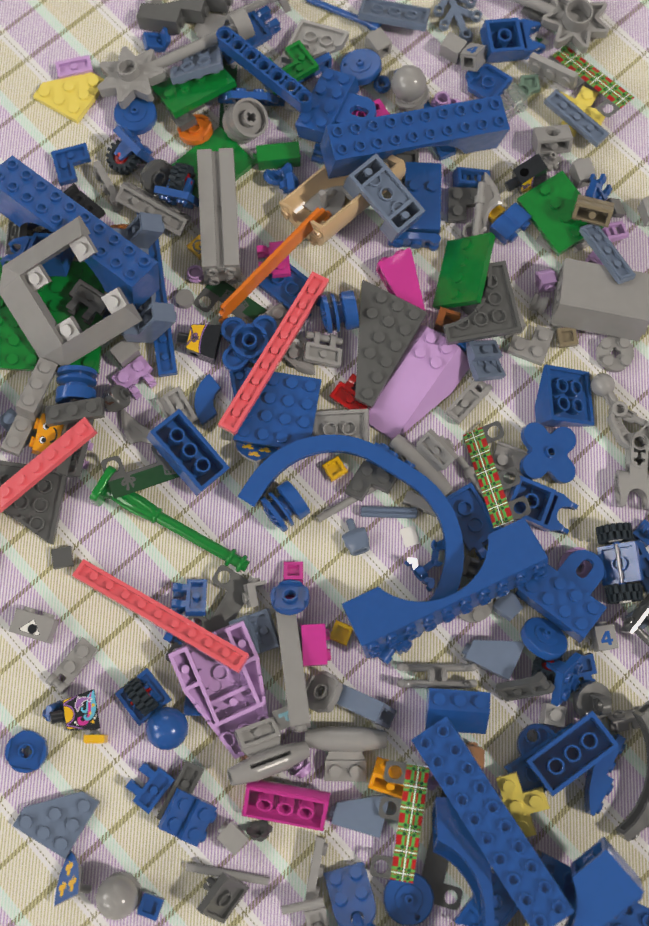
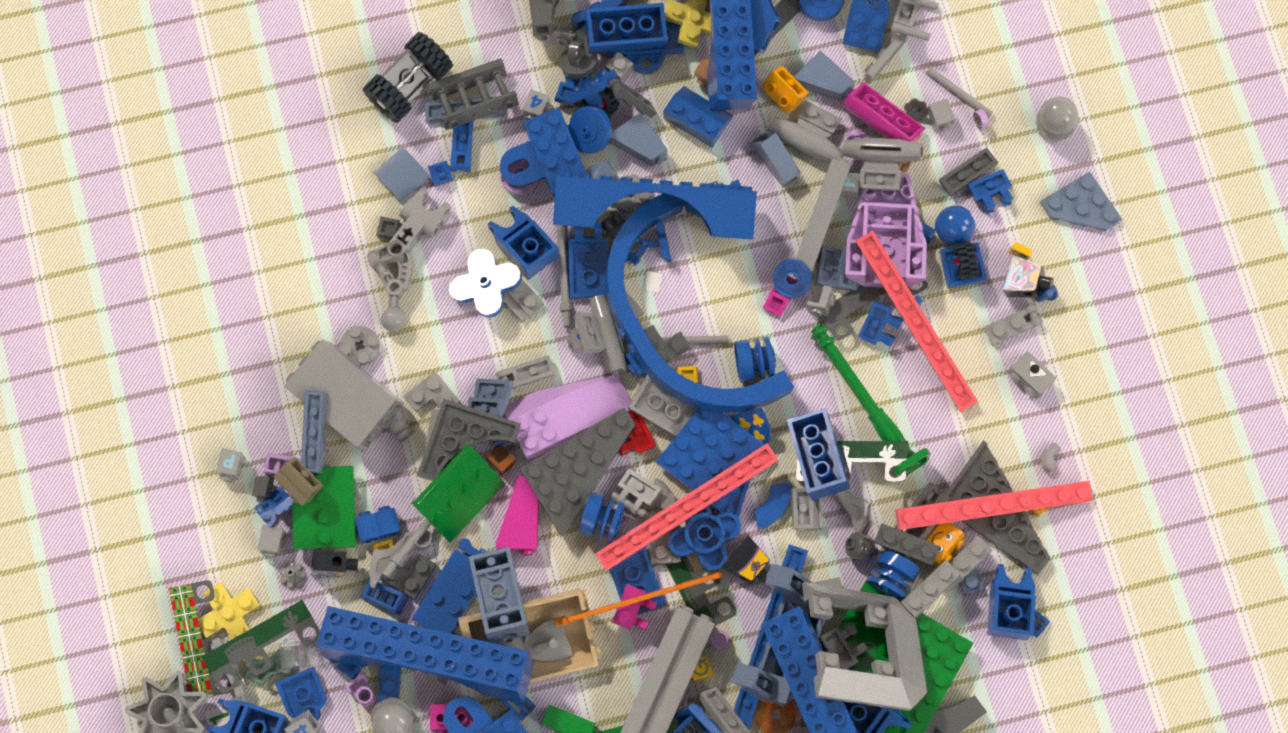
camera: 150 degrees left, 0 degrees up
blue plate [5,730,48,773] -> none
dark grey tile [51,546,74,569] -> none
blue shield [54,851,91,906] -> none
lavender plate [111,355,157,400] -> none
blue tile [136,891,165,921] -> none
blue plate [157,788,217,847] -> none
light grey tile [175,289,194,309] -> none
dark grey tile [196,872,249,924] -> none
blue hair [263,163,293,186] -> none
blue tile [279,172,300,194] -> none
dark pink brick [301,624,331,667] -> none
light grey plate [306,671,343,713] -> none
yellow tile [330,620,353,646] -> none
sand blue piece [342,518,370,556] -> none
sand blue axle [360,506,418,519] -> none
piece [370,760,430,883] -> none
light grey piece [397,663,478,688] -> none
piece [463,421,531,528] -> none
light grey brick [531,124,573,155] -> none
lavender plate [535,268,557,292] -> none
blue slope [535,364,594,427] -> none
sand blue tile [543,89,610,148] -> none
dark tan plate [555,327,579,348] -> none
plate [596,522,644,604] -> none
none -> piece [202,599,320,693]
none -> lavender tile [973,109,989,130]

